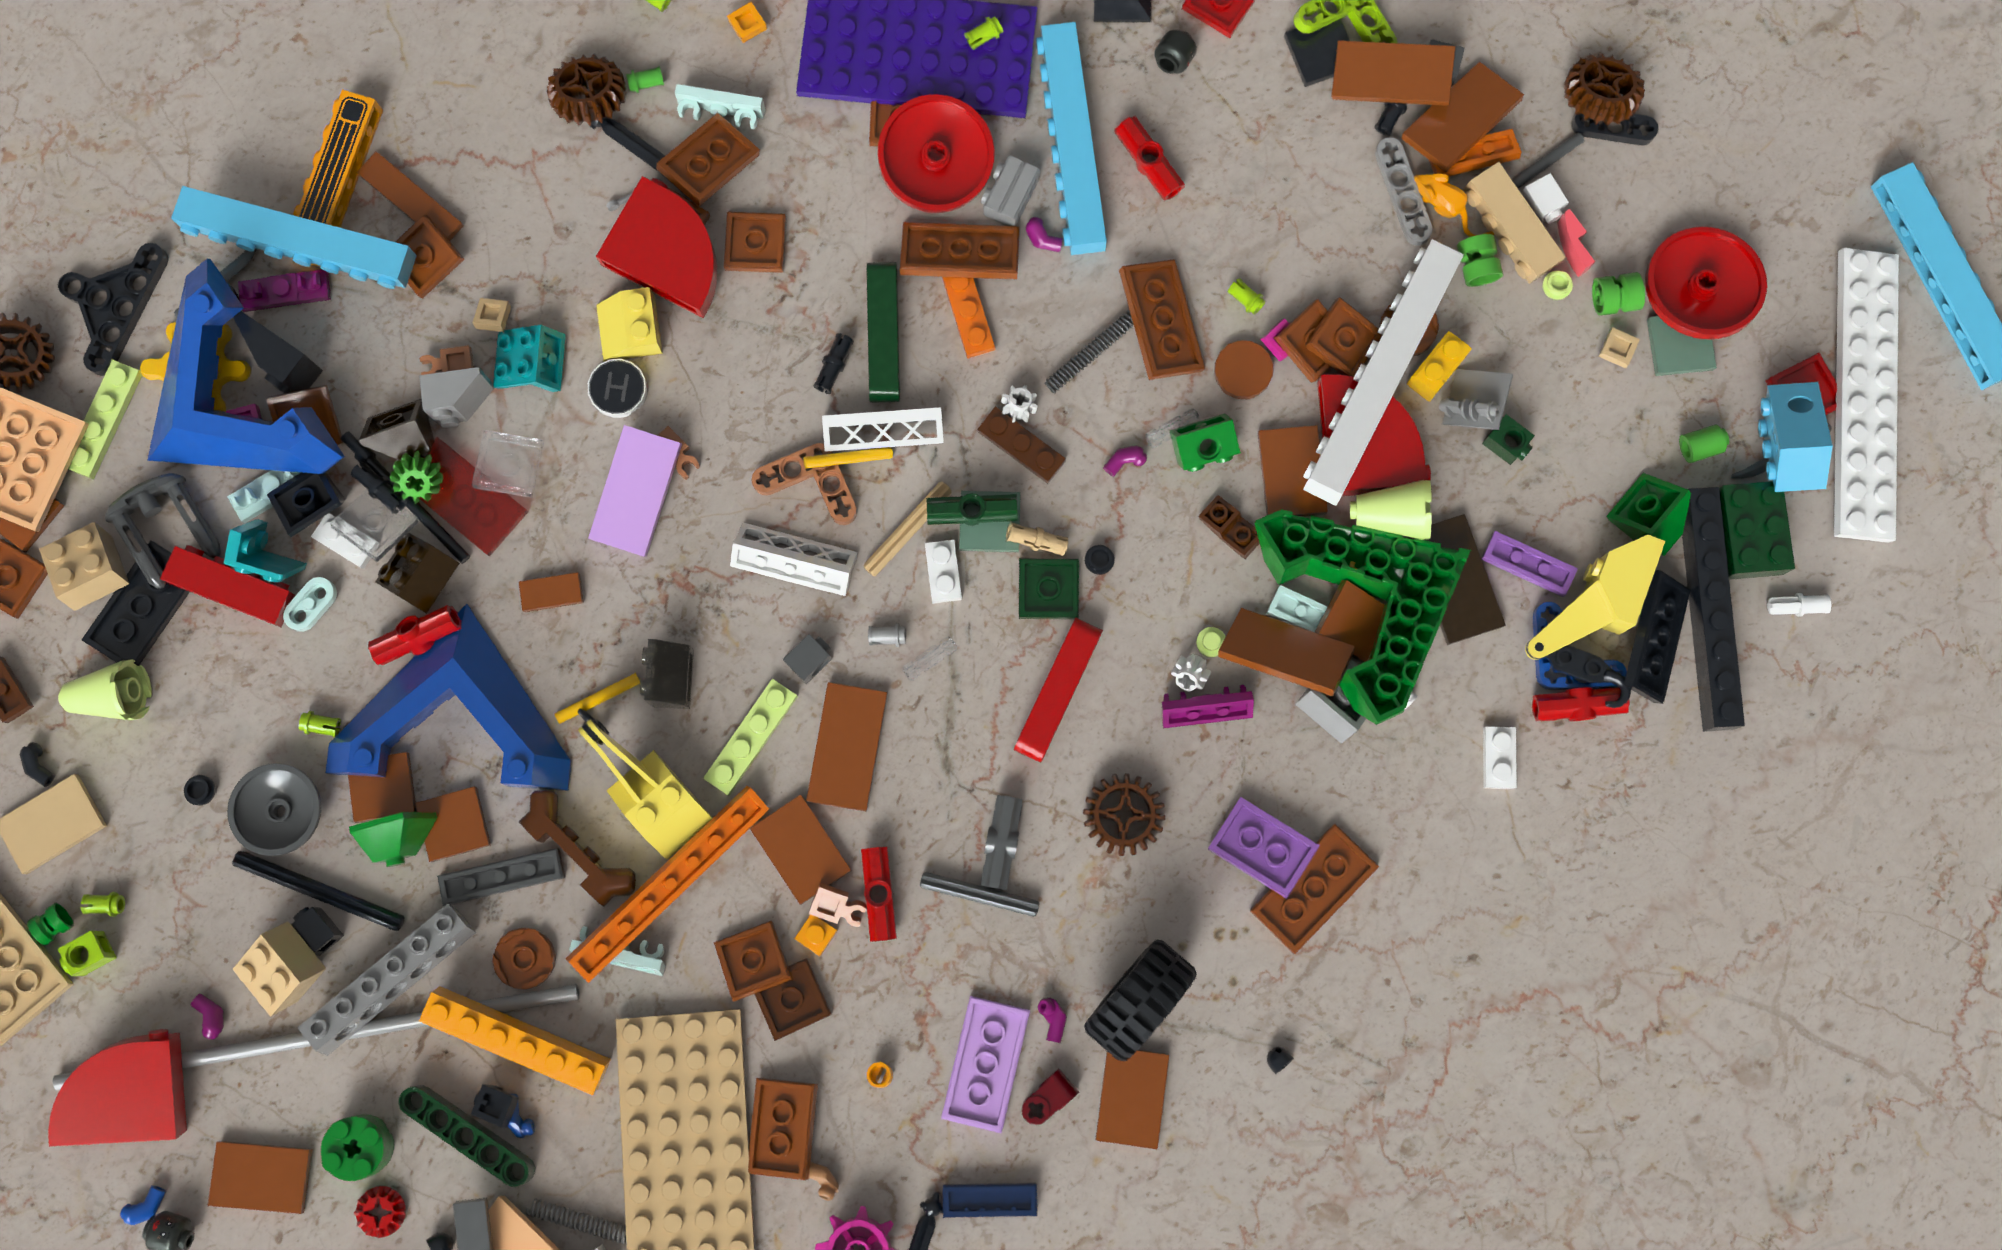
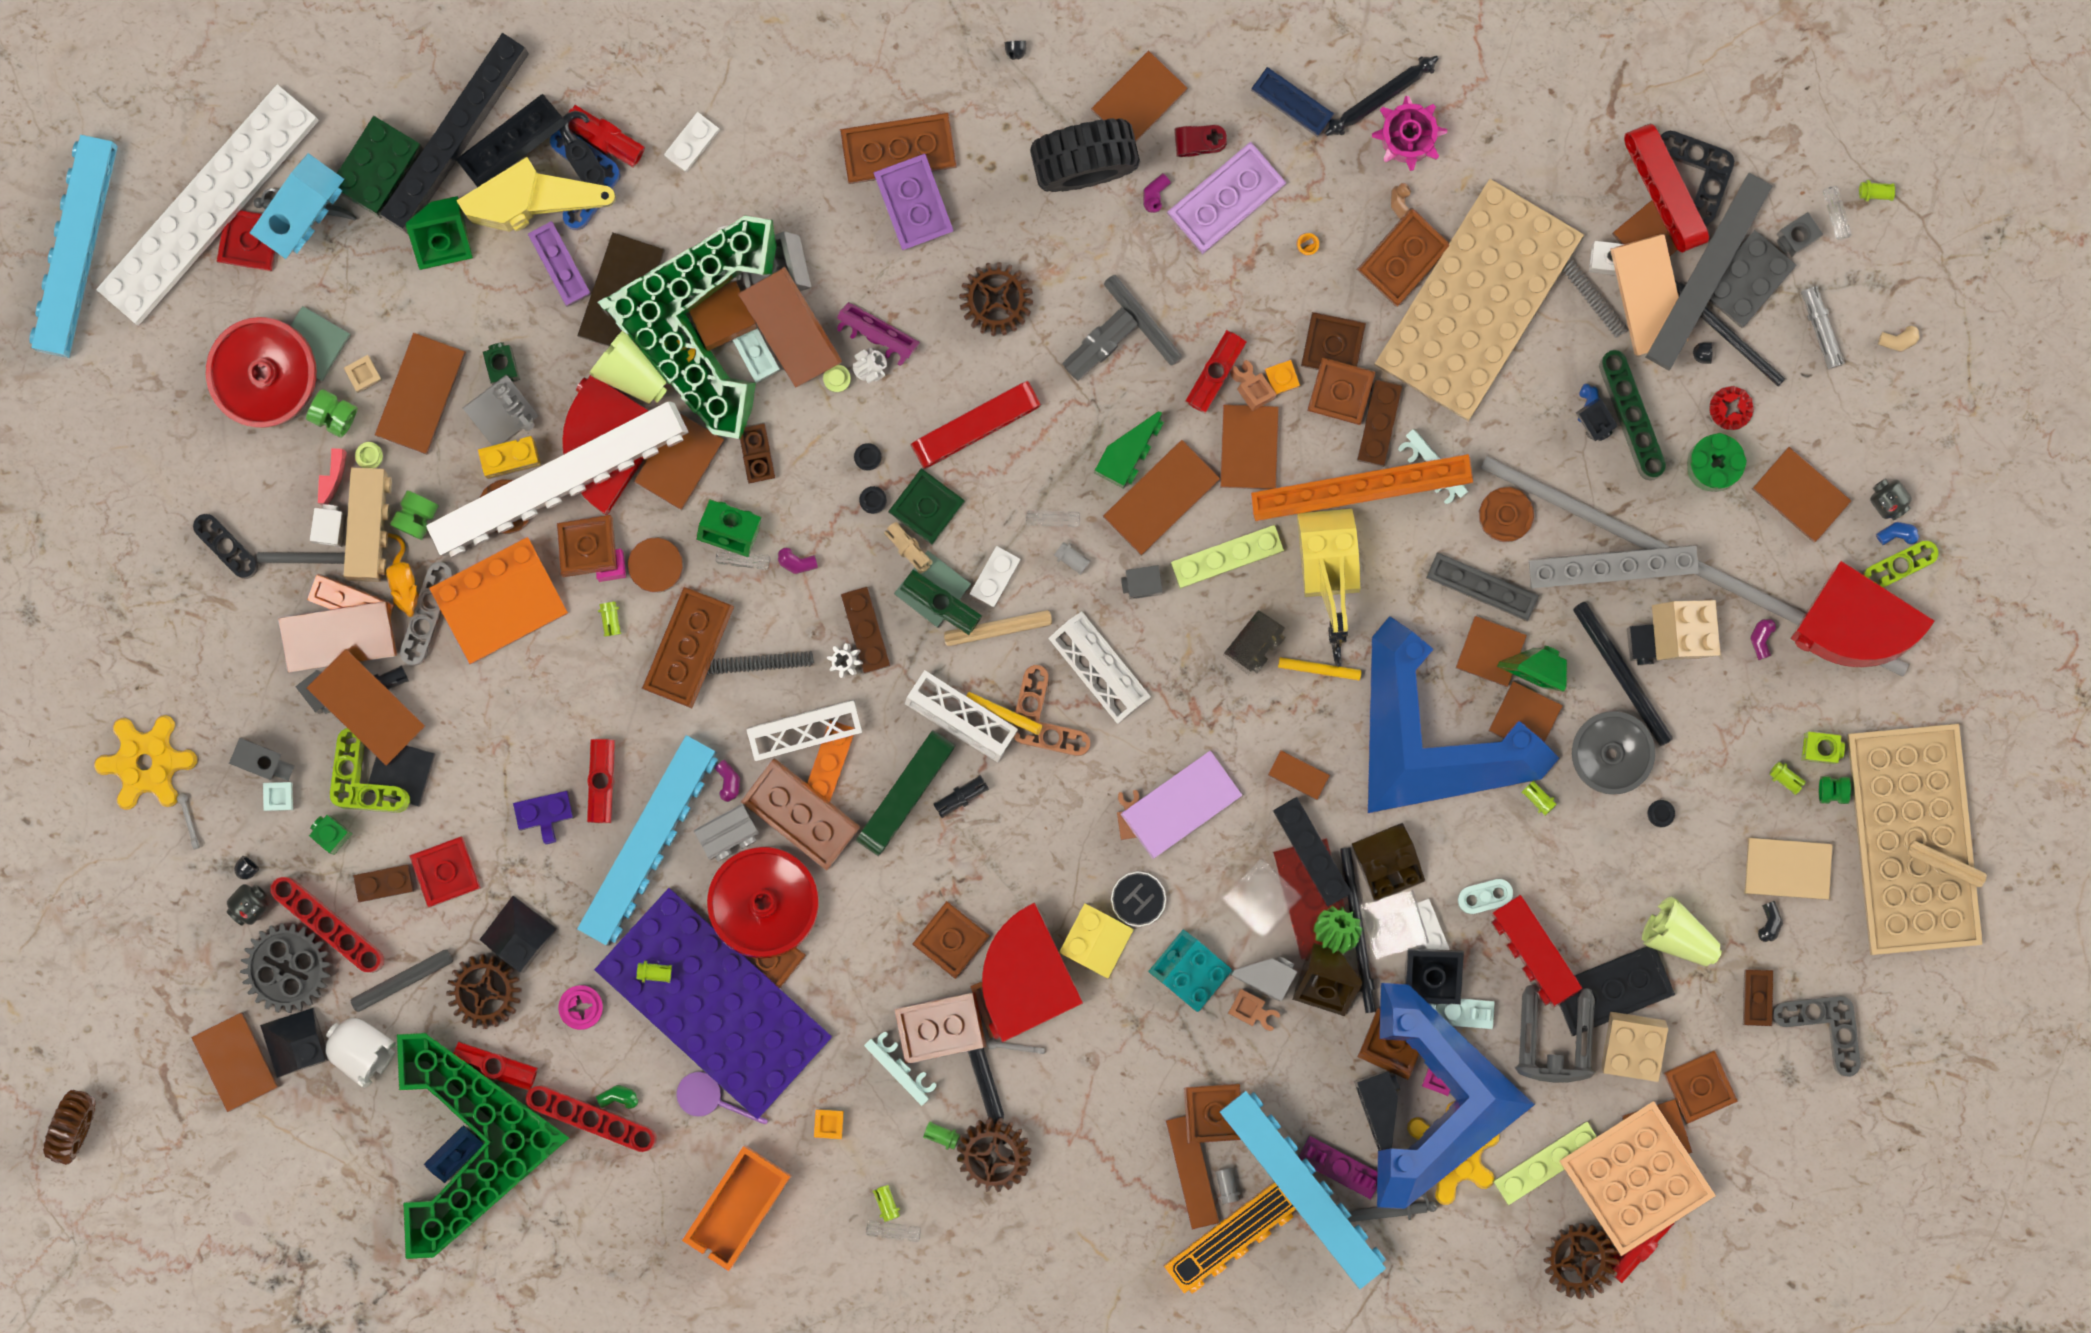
camera: 140 degrees left, 5 degrees up
black beam [58,243,168,376] -> none
teal bracket [224,519,307,582] -> none
black pin [351,461,407,514] -> none
red piece [368,605,461,665] -> none
light orange brick [419,986,611,1095] -> none
tan plate [473,298,511,332] -> none
reddish brown plate [519,790,636,907] -> none
pearl dark grey head [1154,30,1197,74] -> none
dark orange tile [1305,297,1382,377] -> none
reddish brown gear [1564,53,1645,126] -> none
bright green brick [1679,424,1729,463] -> none
white axle [1767,593,1831,617] -> none
none -> dark orange tile [375,333,466,455]
none -> orange slope [429,537,568,664]
none -> dark purple plate [513,791,574,845]
none -> white fence [746,699,862,761]
none -> black plate [854,443,882,471]
none -> green slope [1094,411,1164,489]
none -> light grey pin [1215,1168,1241,1204]
none -> black plate [1273,797,1352,907]
none -> reddish brown plate [1357,380,1402,467]
none -> lime beam [1863,541,1938,588]

